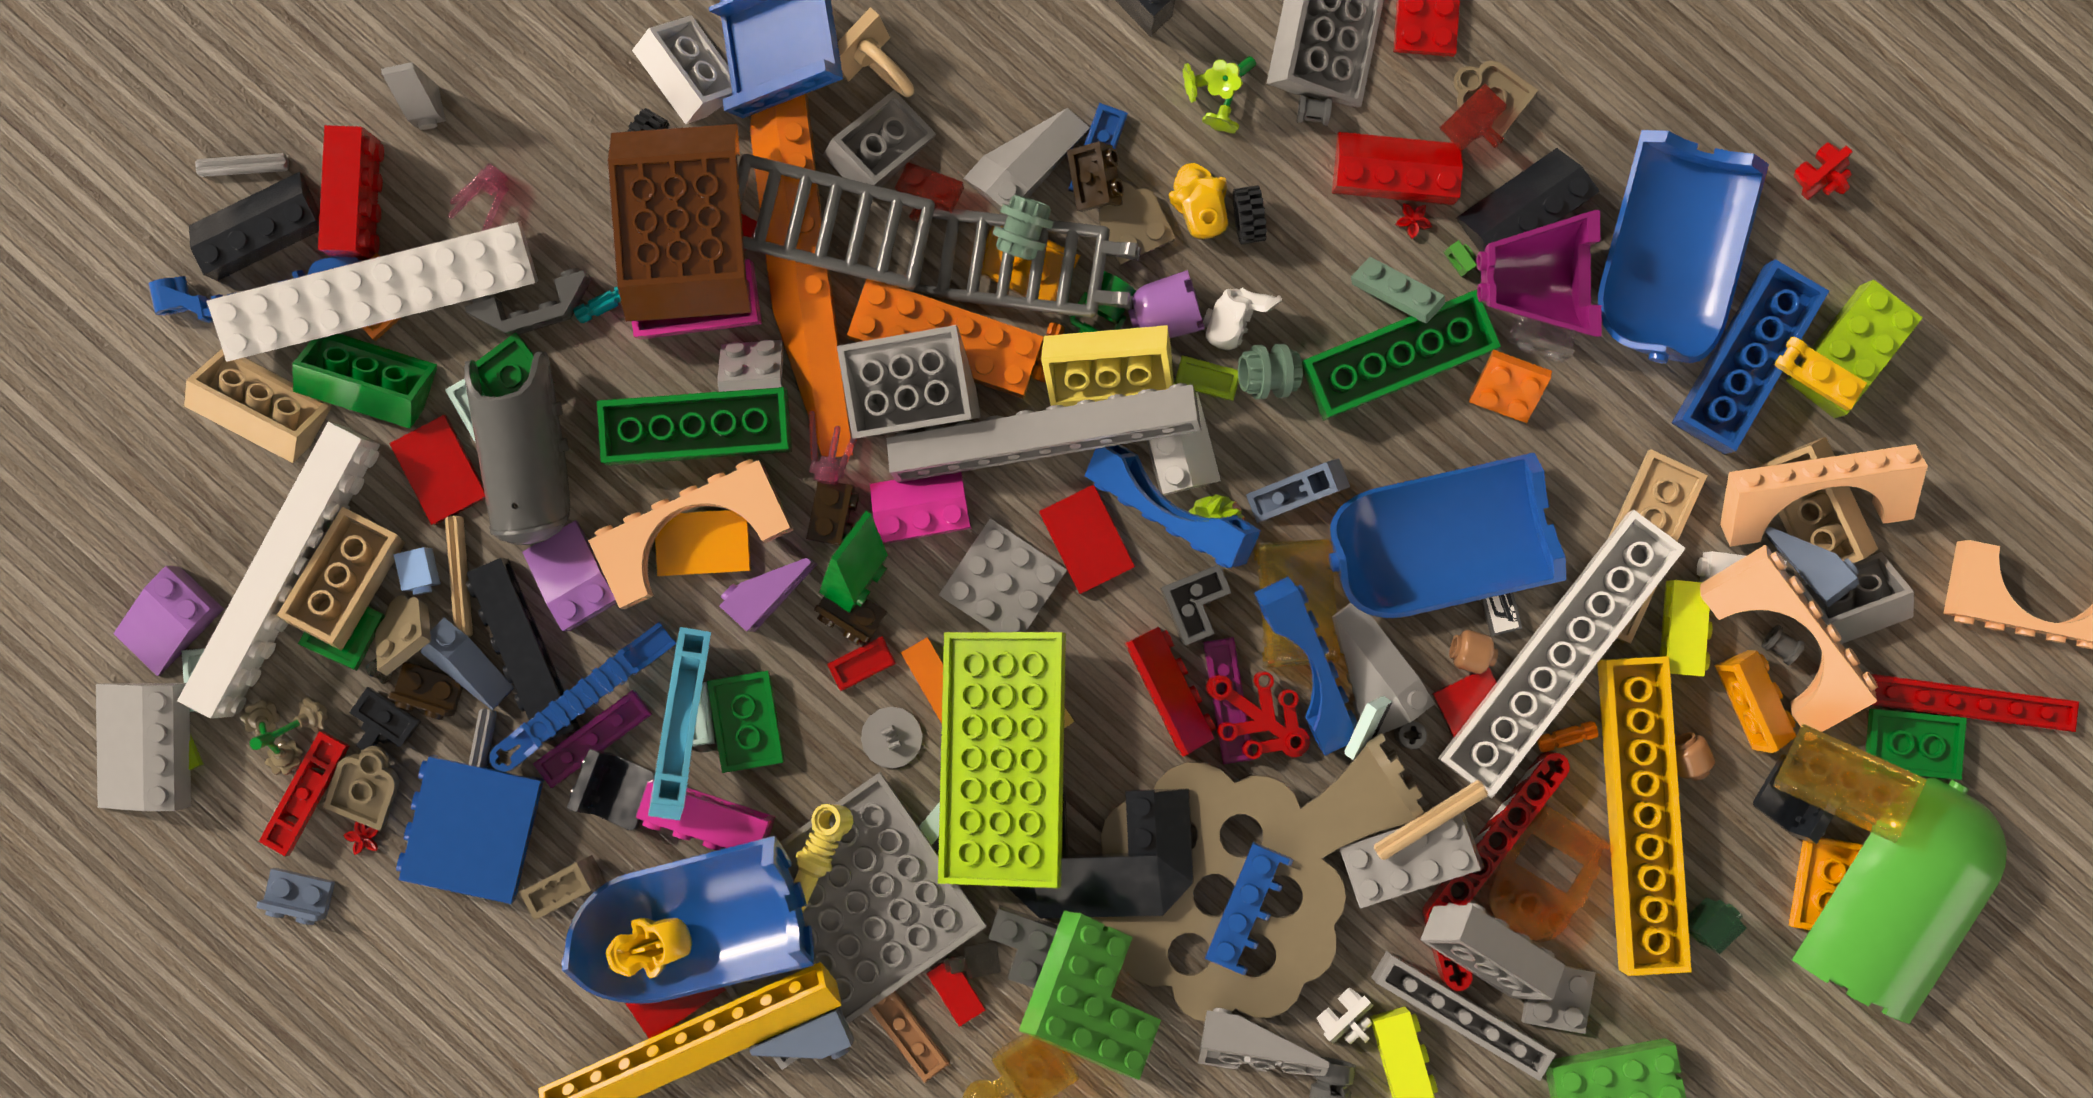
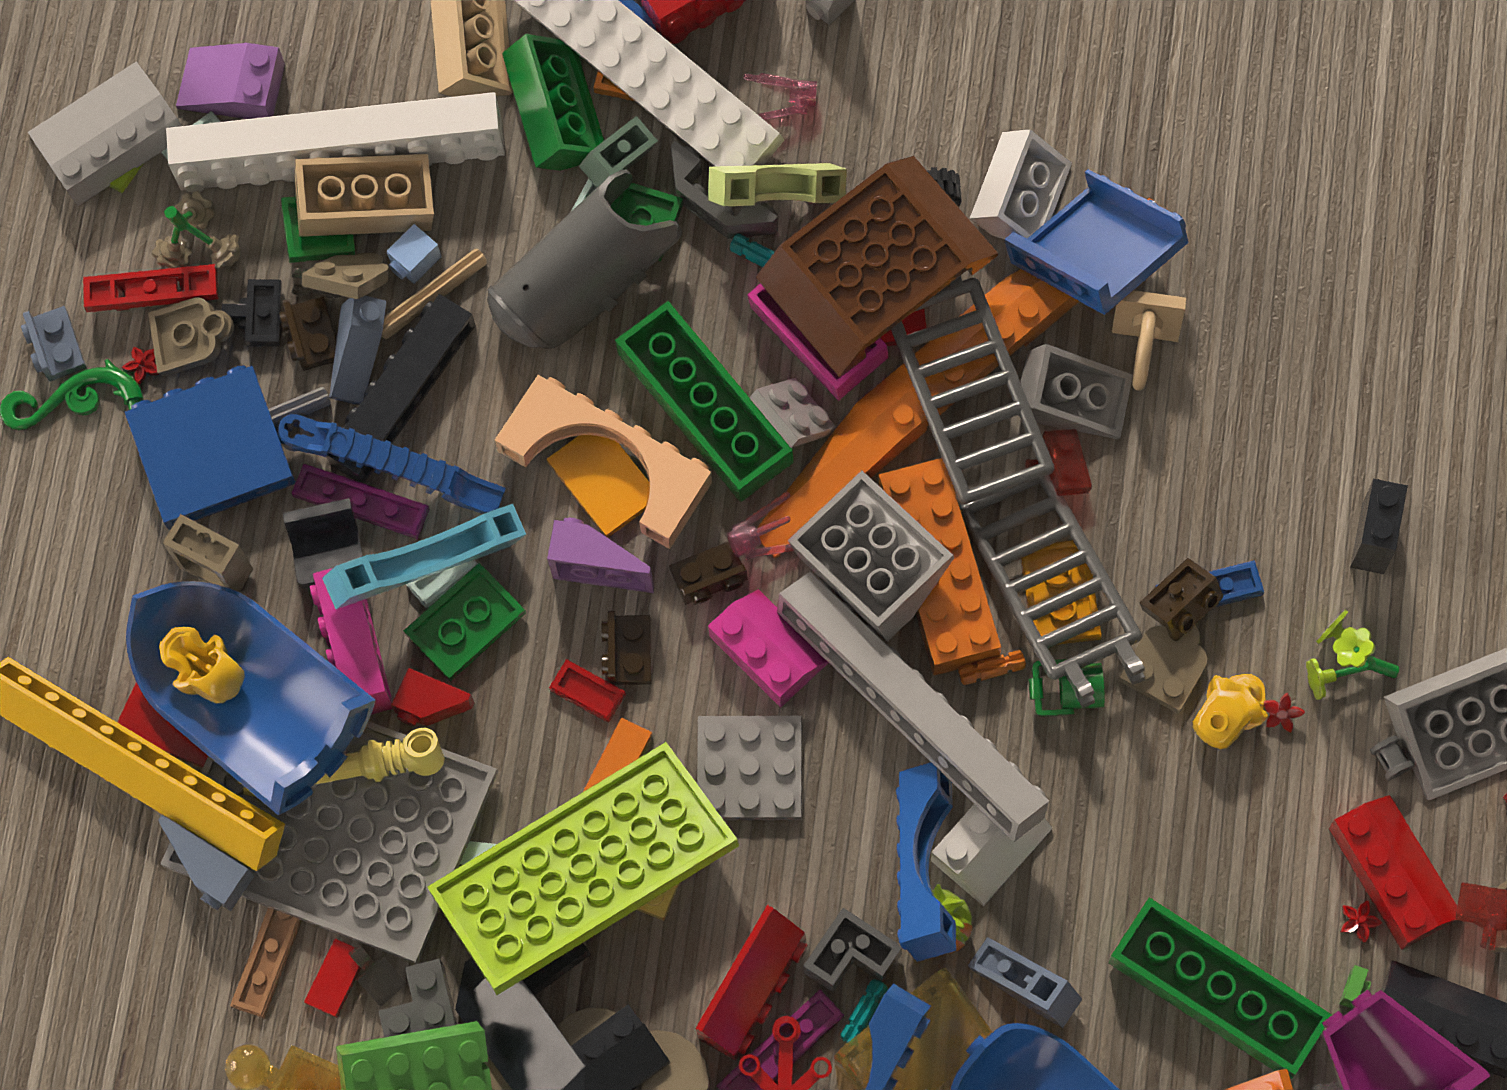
camera: 60 degrees right, 15 degrees down
red tile [389,415,486,525] -> none
medium lavender slope [523,520,617,631] -> none
green slope [819,511,888,613] -> none
light grey piece [861,707,923,768] -> none
light grey wedge [963,108,1090,215] -> none
sand green piece [993,194,1054,260] -> none
red tile [1039,484,1135,594] -> none
light yellow slope [1041,325,1174,407] -> none
medium lavender cylinder [1128,270,1205,338] -> none
lime tile [1174,355,1239,402] -> none
white head [1203,287,1282,350] -> none
black tyre [1233,185,1267,244] -> none
sand green piece [1238,344,1303,400] -> none
sand green plate [1351,257,1445,324] -> none
none -> green plant [0,359,144,431]
none -> red slope [391,668,475,726]
none -> sand green brick [579,116,658,187]
none -> yellowish green arch [708,163,847,206]
none -> teal axle [840,979,888,1046]
none -> red plant [1263,692,1305,733]

